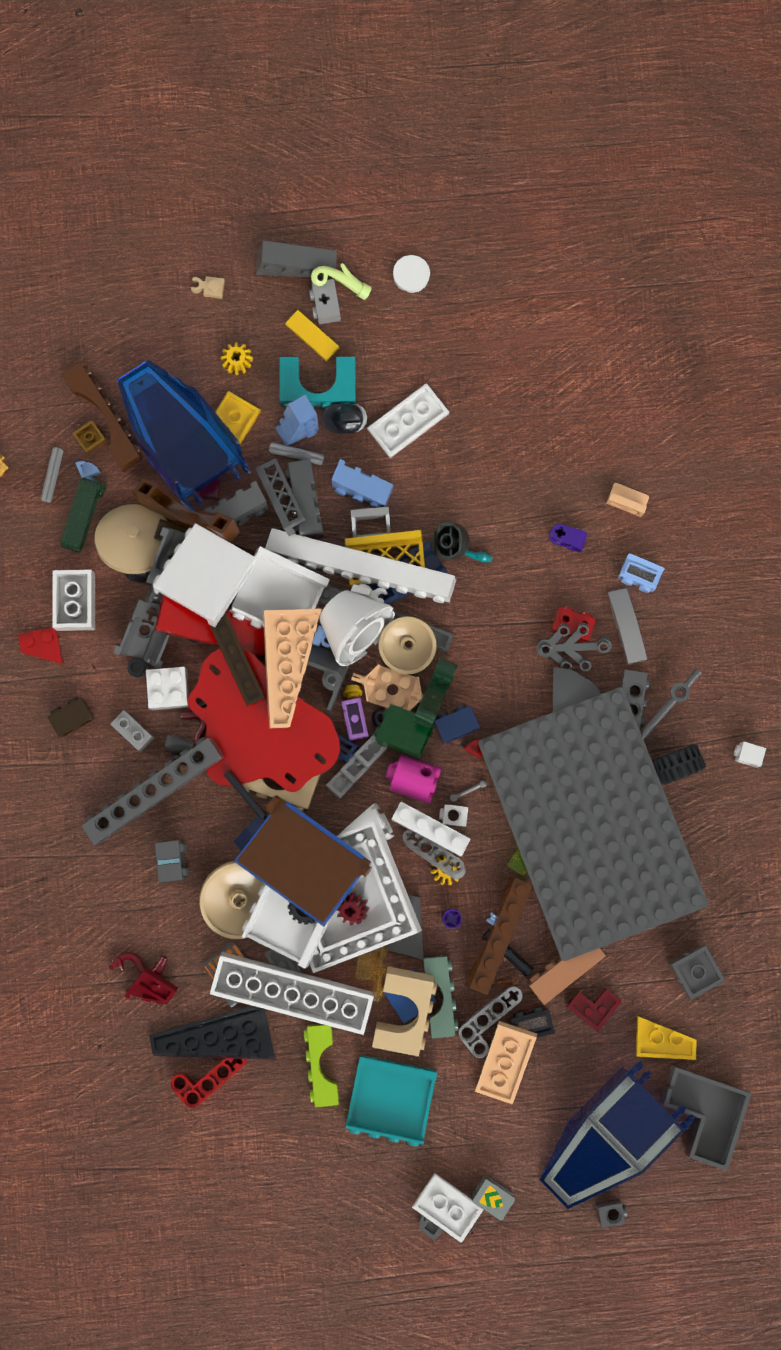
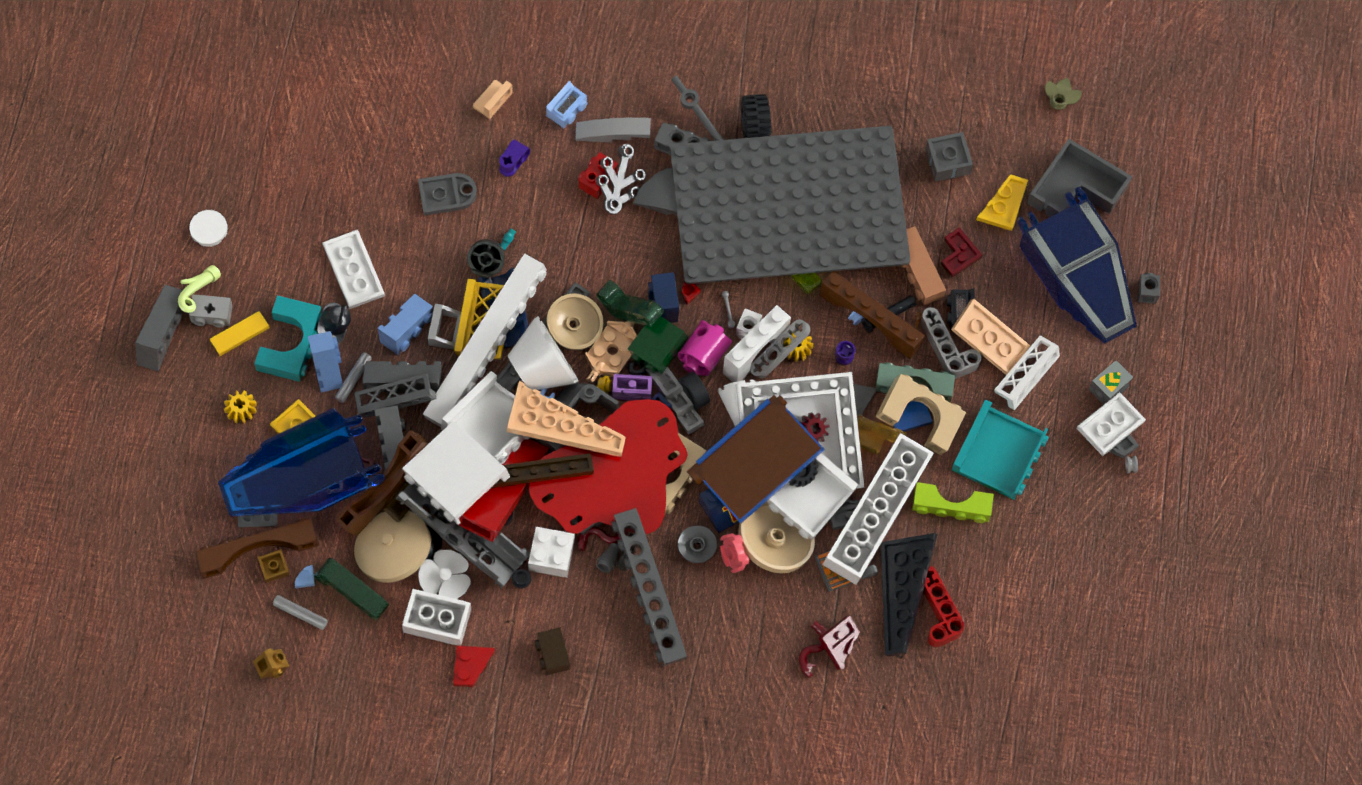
camera: 75 degrees left, 15 degrees down
light grey brick [111,710,155,752] -> none
dark grey container [155,840,190,883] -> none
tan plate [191,276,225,299] -> none
black bar [224,770,267,819] -> none
white plate [351,584,387,603] -> none
white brick [734,742,766,768] -> none
none -> dark grey tile [418,173,477,216]
none -> white piece [419,550,471,599]
none -> dark grey dish [678,525,717,563]
none -> black tyre [679,372,710,410]
none -> coral plate [720,533,749,573]
none -> white fence [994,336,1060,410]
none -> light grey bush [1125,456,1138,473]

